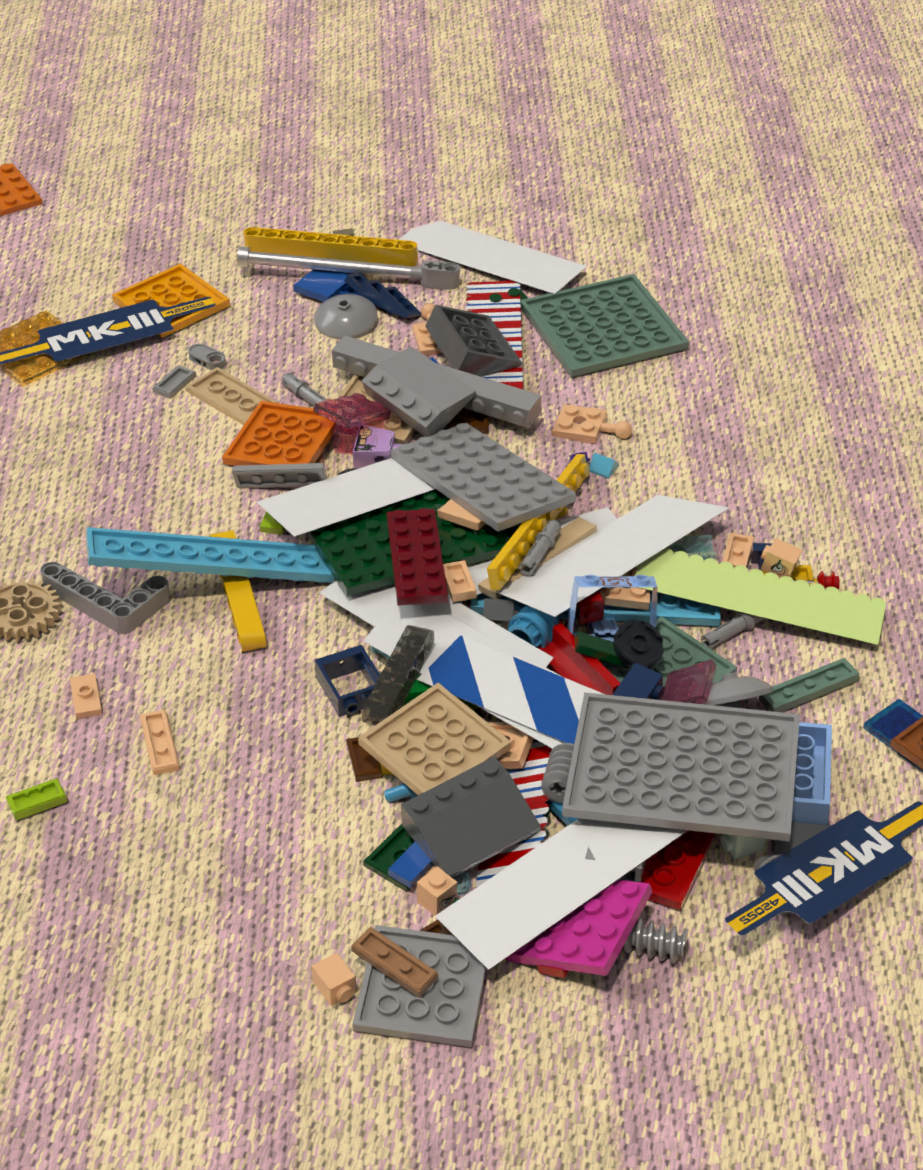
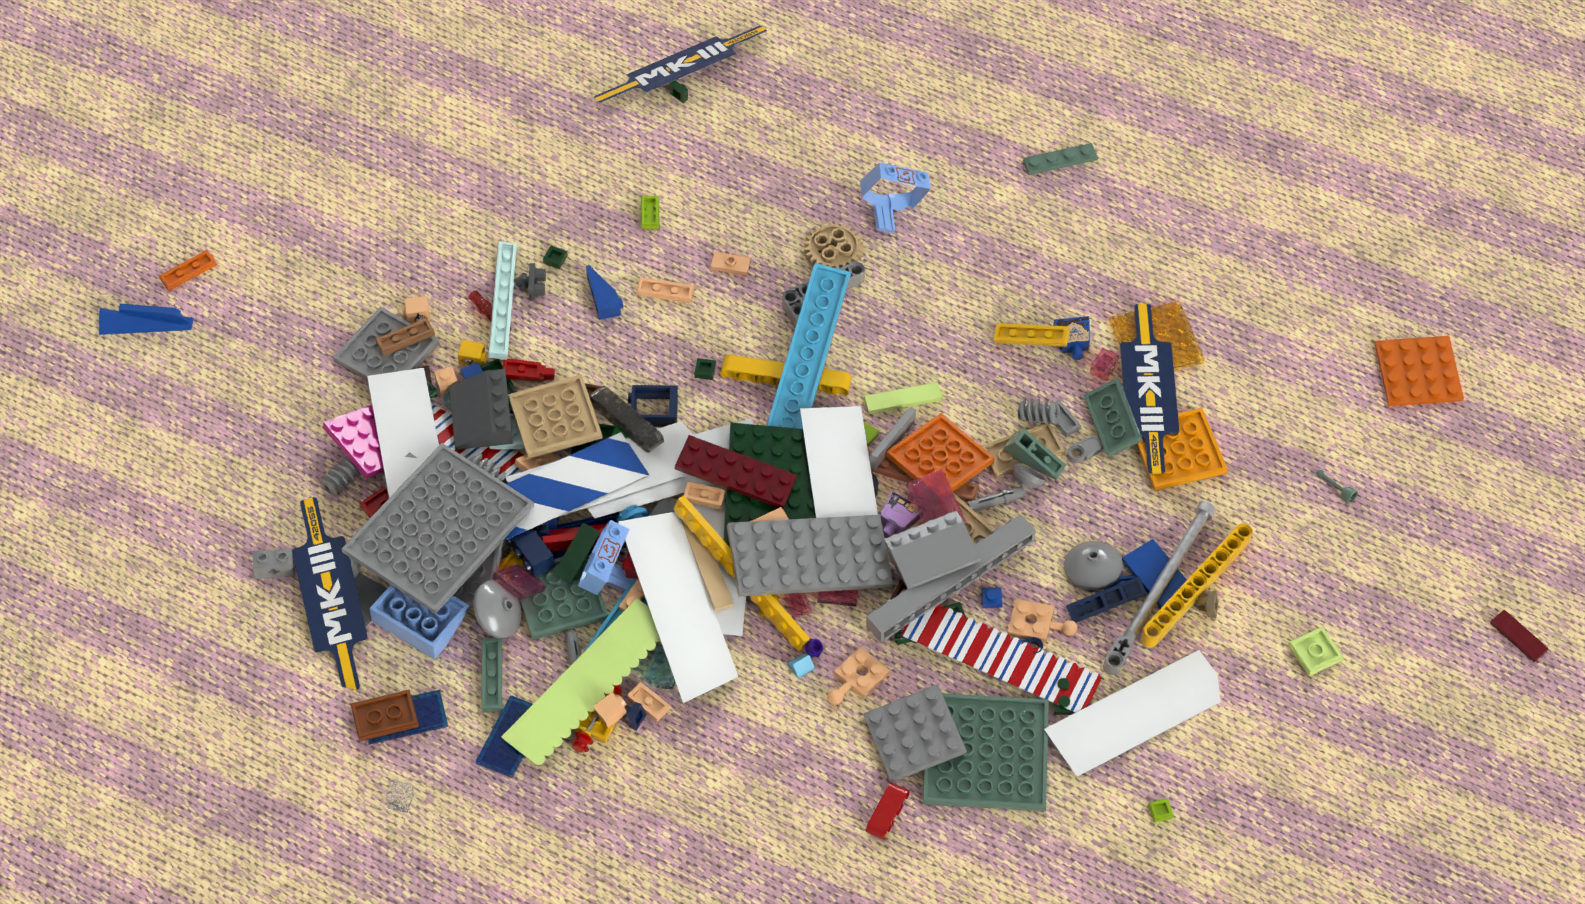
camera: 115 degrees right, 15 degrees up
dark grey slope [425,304,522,376] -> none
light grey pin [518,520,561,576] -> none
black tile [613,620,664,668] -> none
none -> light grey brick [253,549,295,579]
none -> yellow brick [458,340,488,366]
none -> clear red pin [468,290,511,331]
none -> clear blue tile [476,695,533,778]
none -> light aqua tile [488,241,517,360]
none -> red hinge [502,359,555,382]
none -> dark grey hips [516,263,546,300]
none -> dark green plate [543,245,568,269]
none -> blue slope [586,265,623,320]
none -> dark green plate [694,358,716,380]
none -> light grey plate [863,684,967,783]
none -> yellowish green tile [864,382,943,414]
none -> red beam [865,782,910,840]
none -> yellow plate [993,323,1070,347]
none -> sand green slope [1004,428,1066,480]
none -> light grey piece [1013,463,1046,490]
none -> light grey piece [1018,397,1060,425]
none -> torso [1053,316,1090,360]
none -> sand green plate [1084,378,1143,457]
none -> clear pink brick [1090,348,1119,381]
none -> lime tile [1148,798,1174,823]
none -> yellowish green plate [1288,626,1344,676]
none -> sand green hinge [1316,470,1358,504]
none -> dark red tile [1490,609,1549,663]

